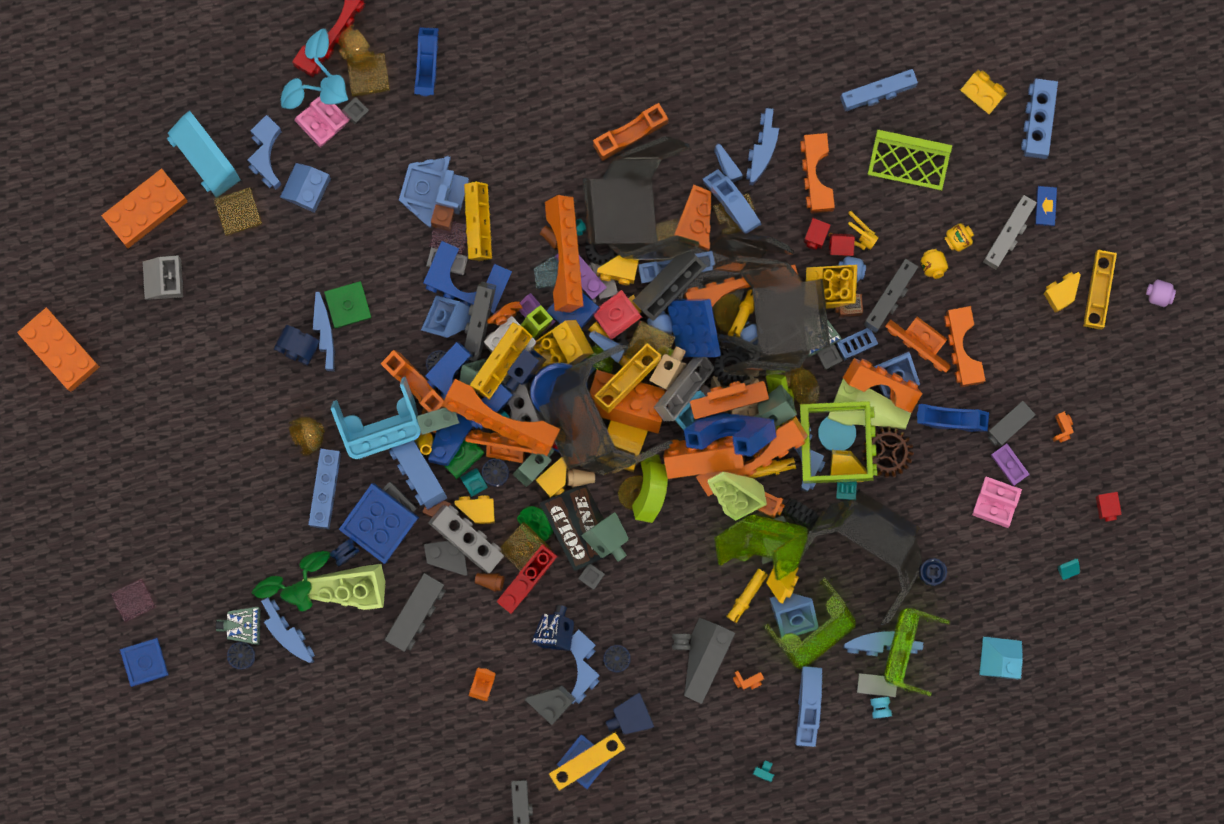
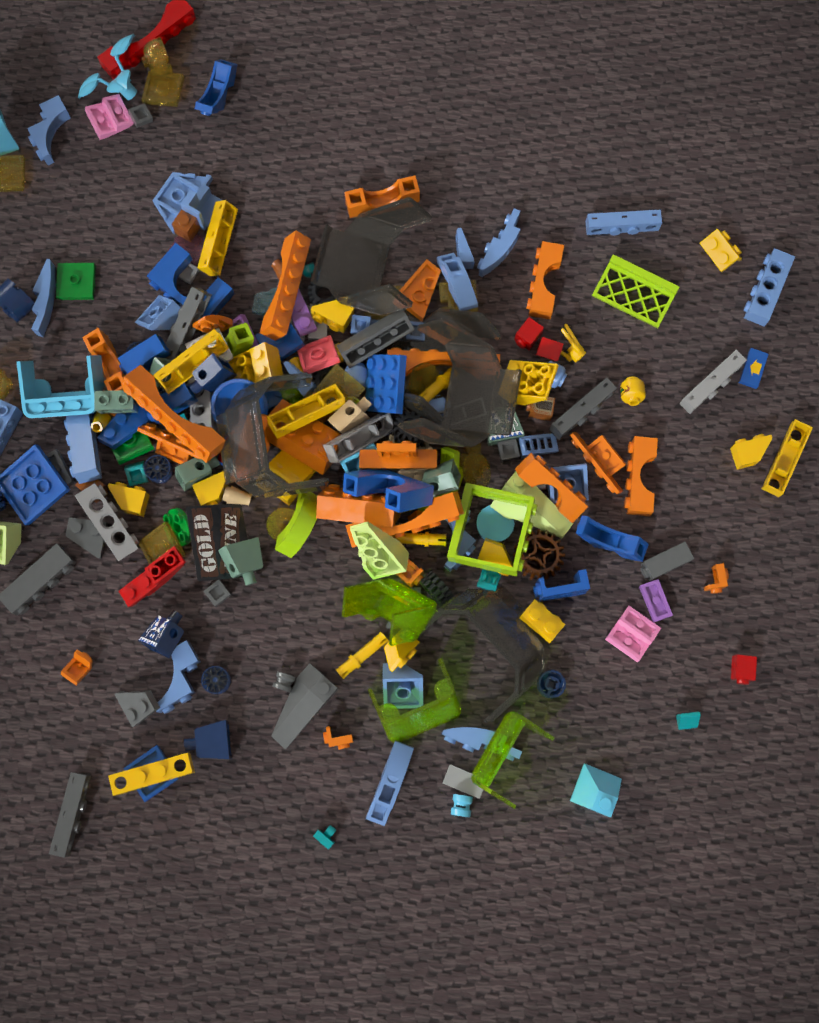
camera: 20 degrees right, 5 degrees down
medium blue slope [280,163,331,213] -> none
dark orange cone [475,573,505,592] -> none
yellow head [945,223,974,252] -> none
none -> yellow bracket [519,599,565,643]
none -> blue panel [533,569,590,602]

